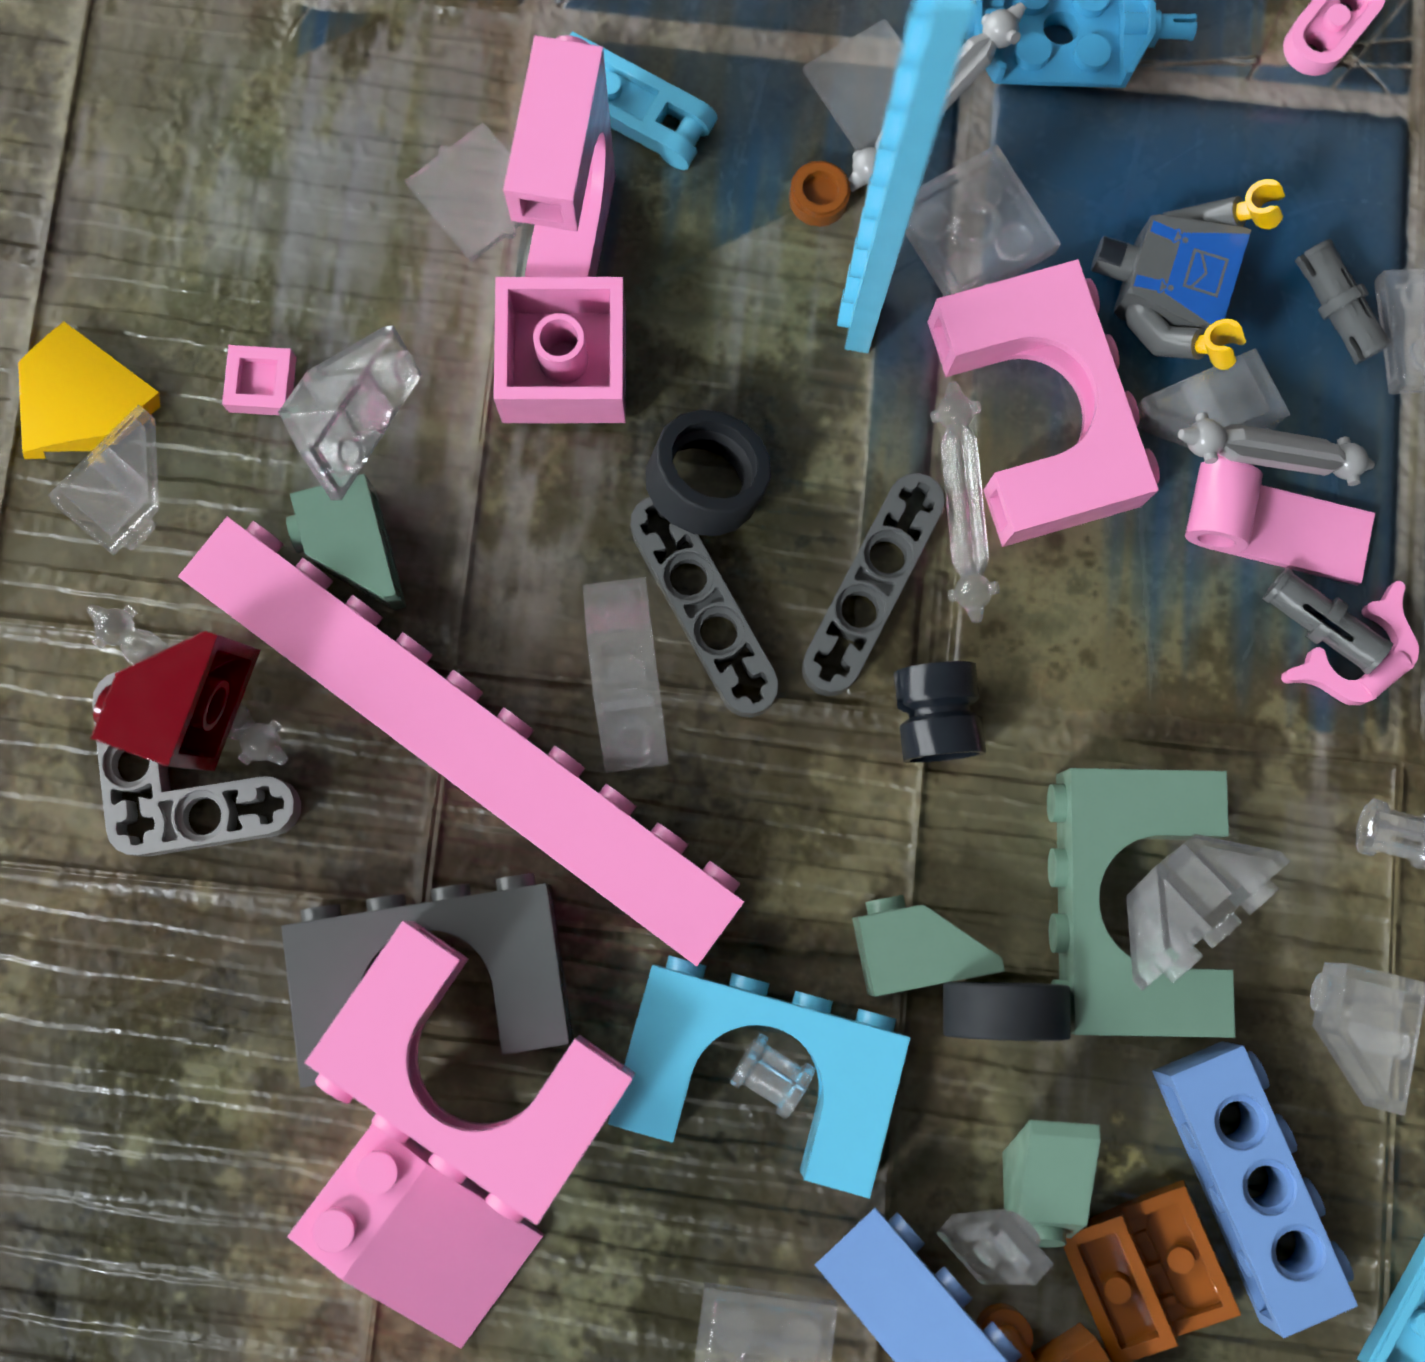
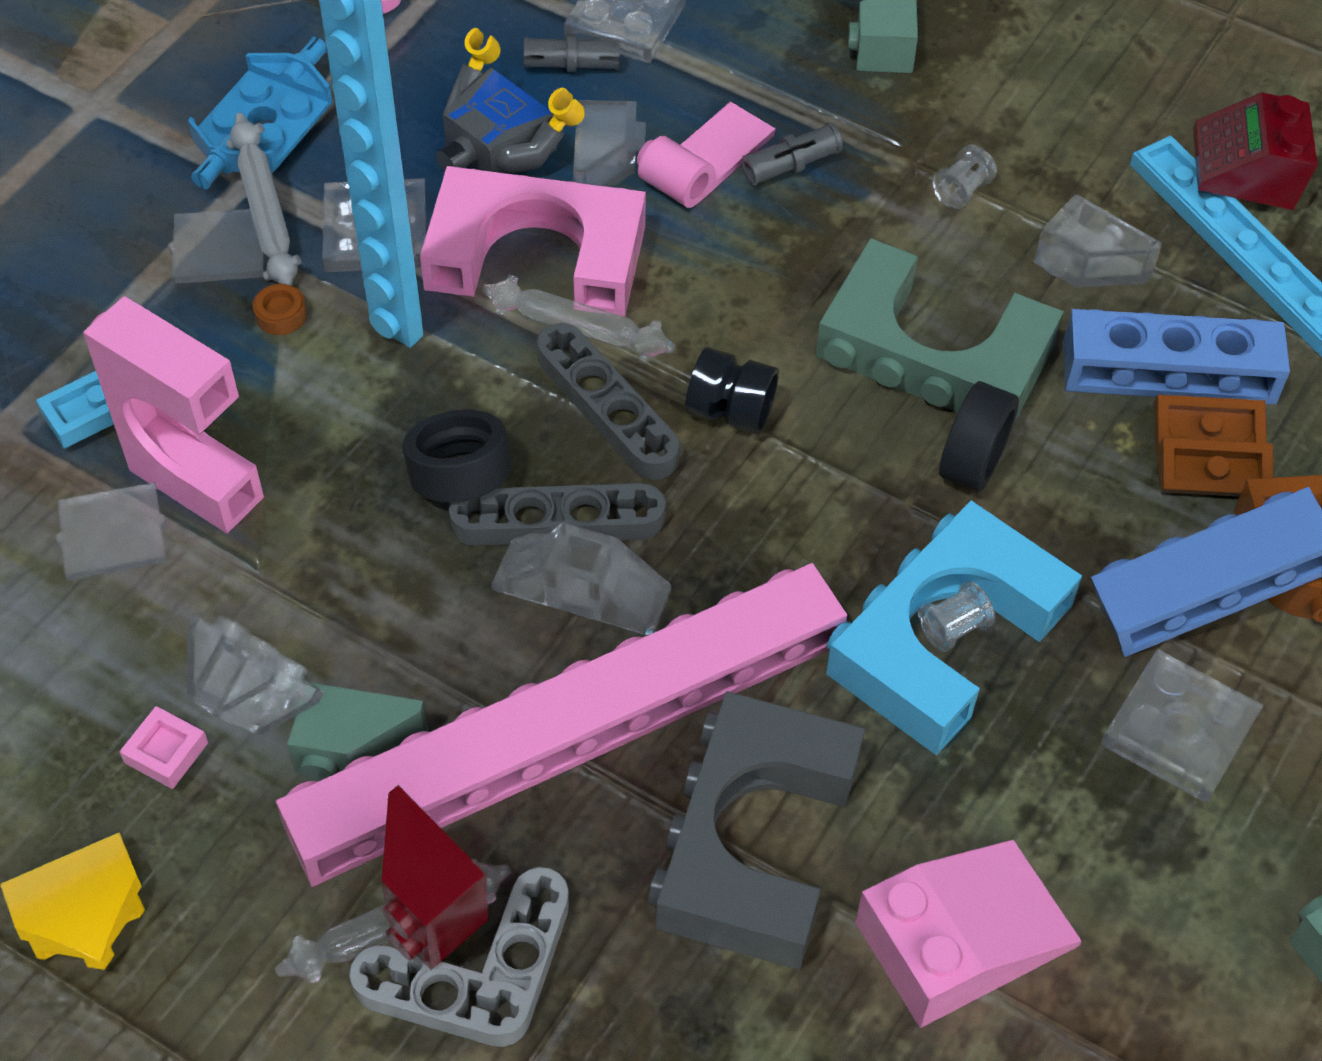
camera: 60 degrees left, 25 degrees down
clear slope [48,405,159,556] -> none
bright pink arch [305,921,635,1225] -> none
bright pink brick [494,277,626,423] -> none
sand green slope [852,895,1005,997] -> none
clear plate [936,1209,1054,1285] -> none
sand green slope [1002,1120,1100,1248] -> none
clear slope [1126,834,1290,991] -> none
light grey wheel [1178,412,1375,486] -> none
bright pink helmet [1281,581,1419,705] -> none

